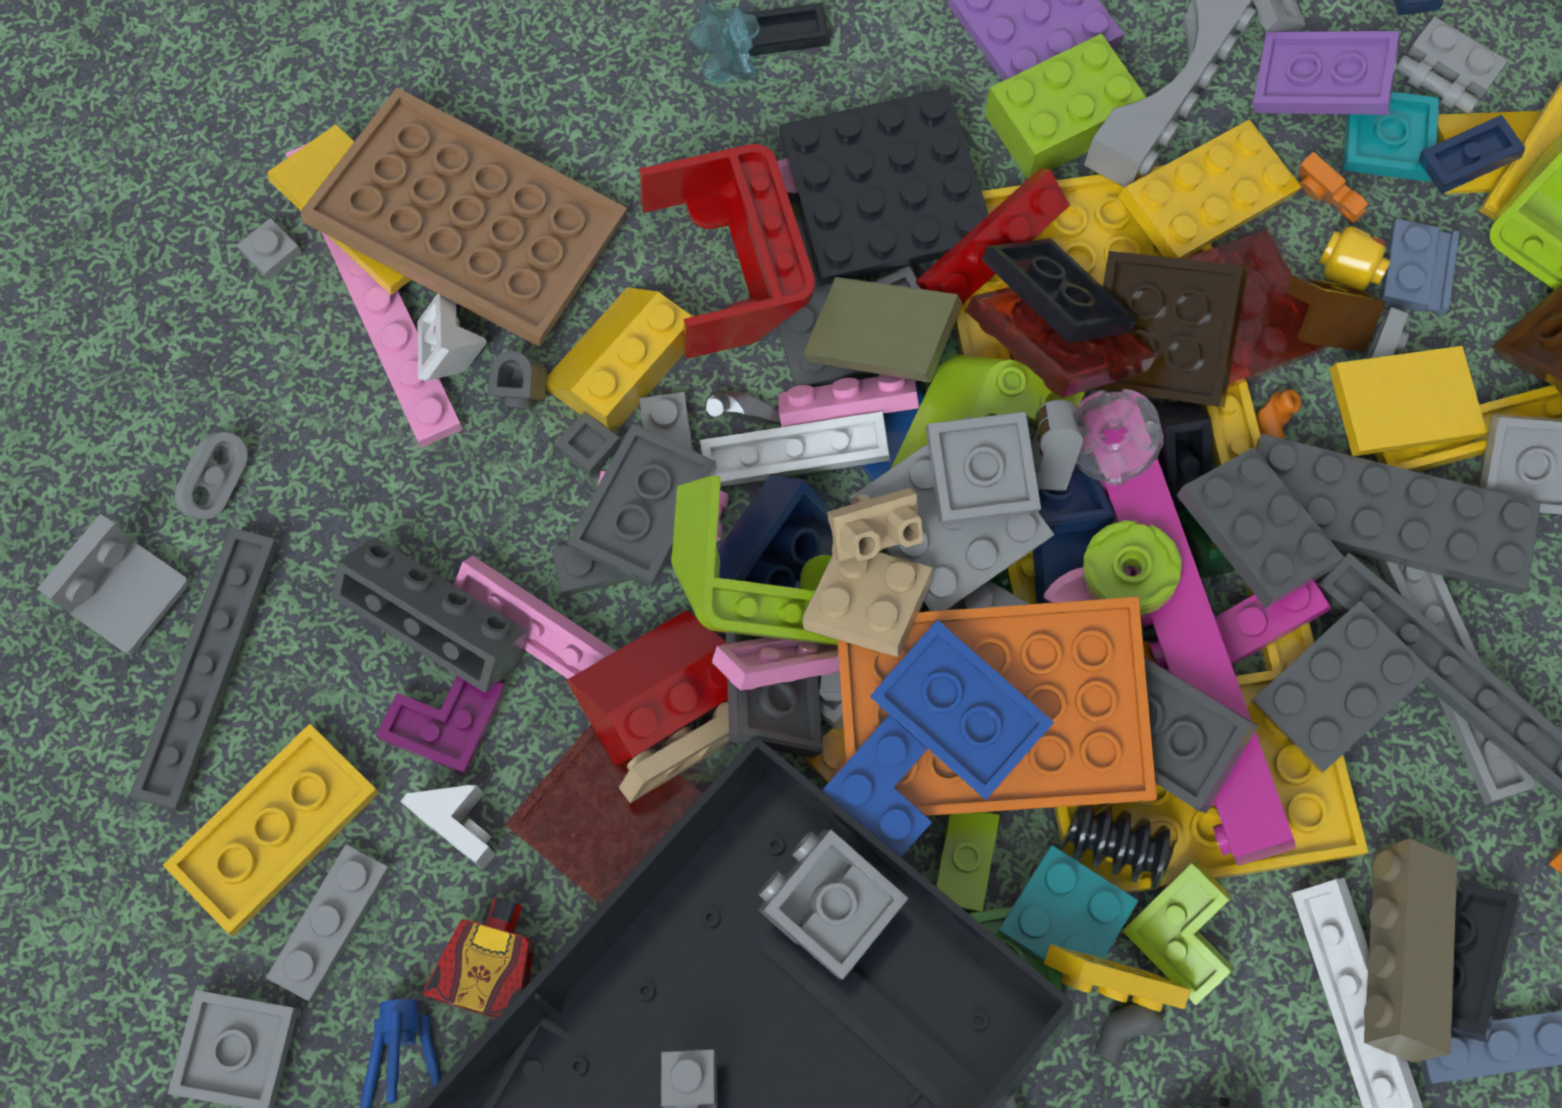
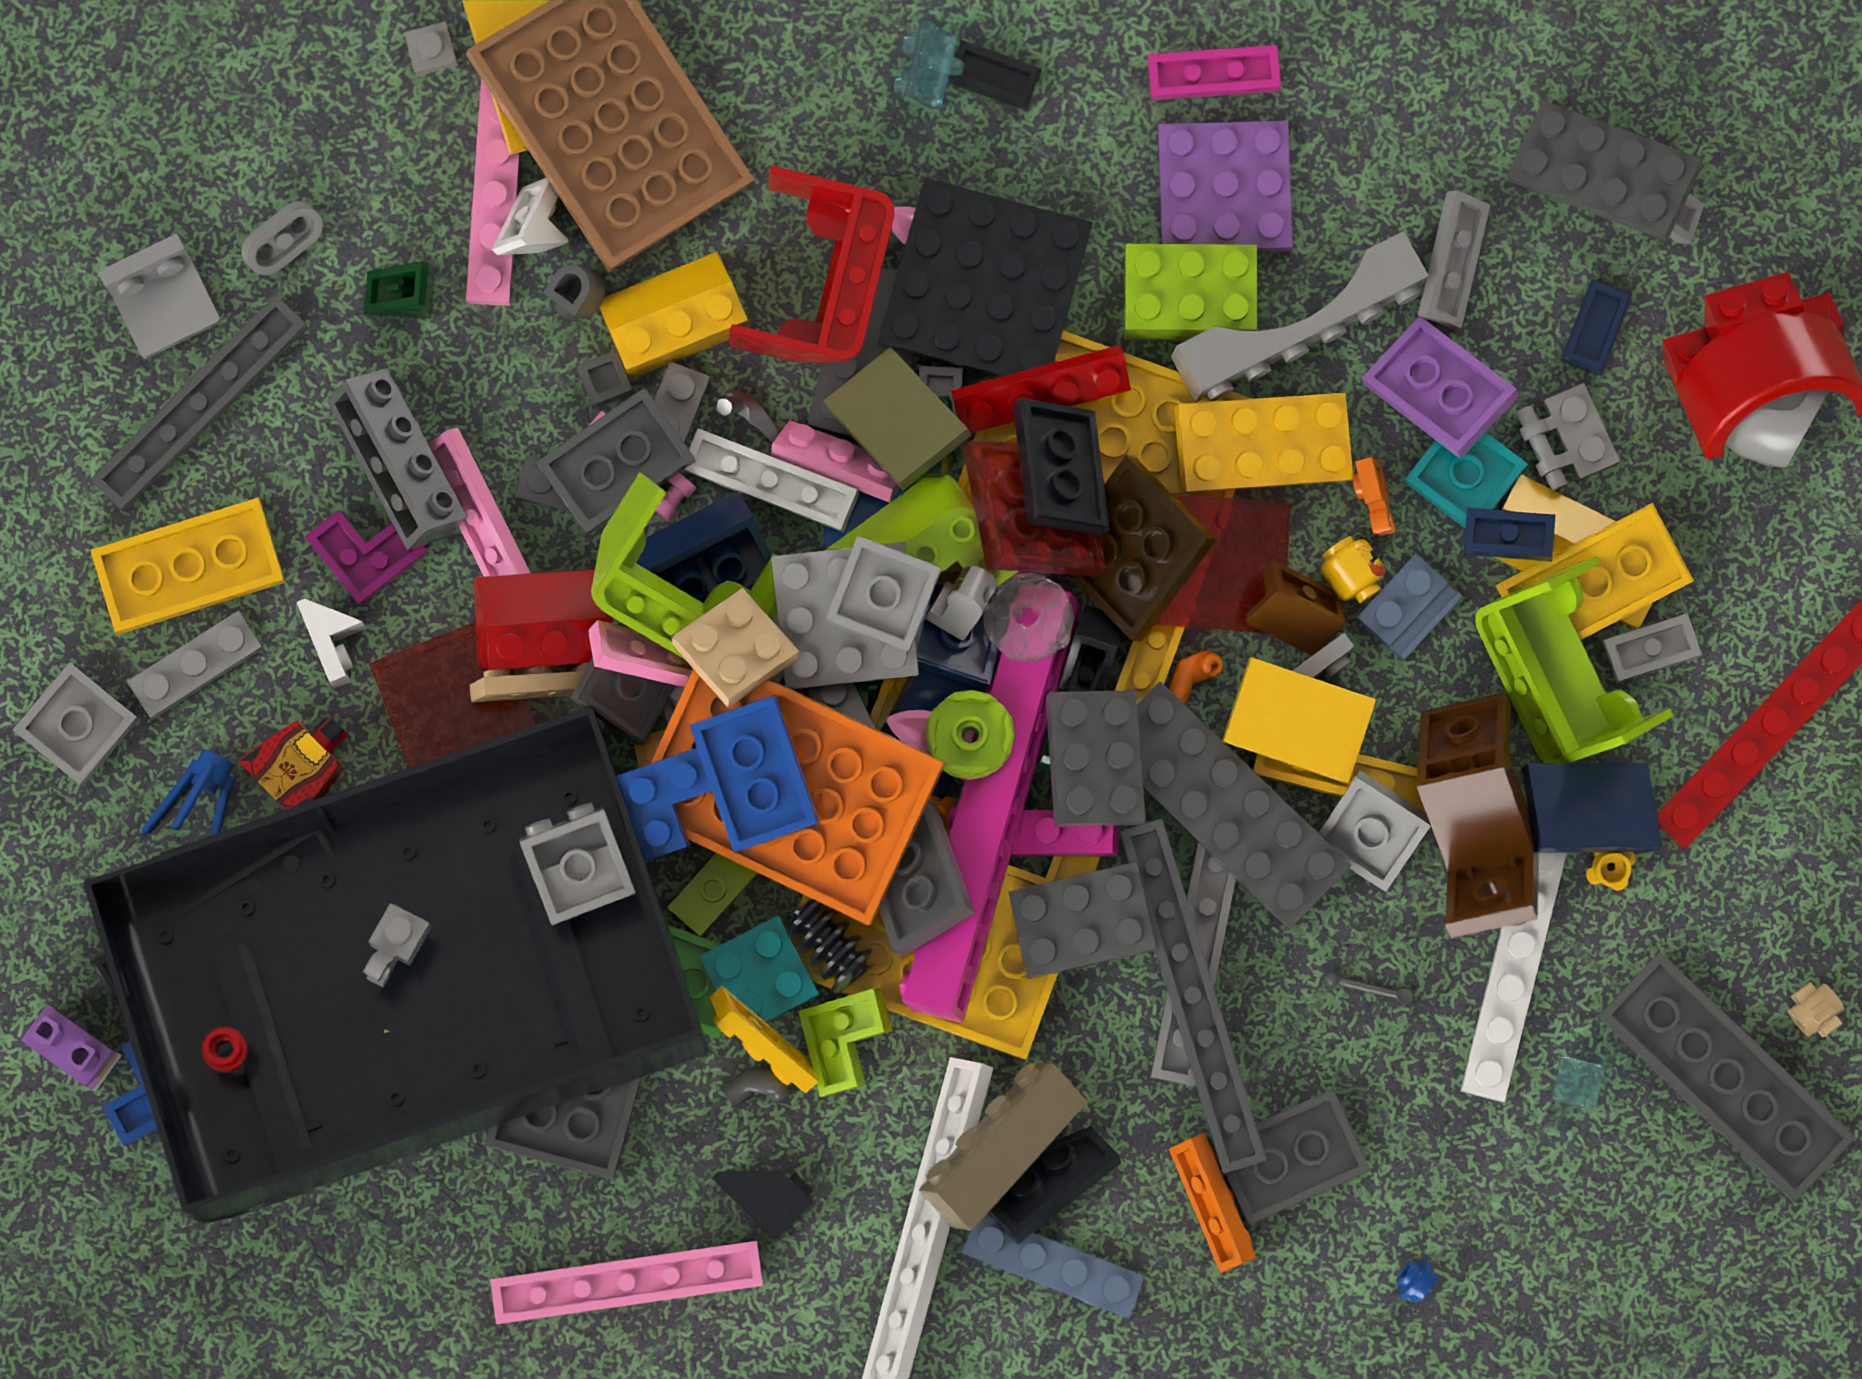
camera: 30 degrees right, 10 degrees up
tan hips [827,488,923,562] -> none
none -> dark green slope [364,261,435,319]

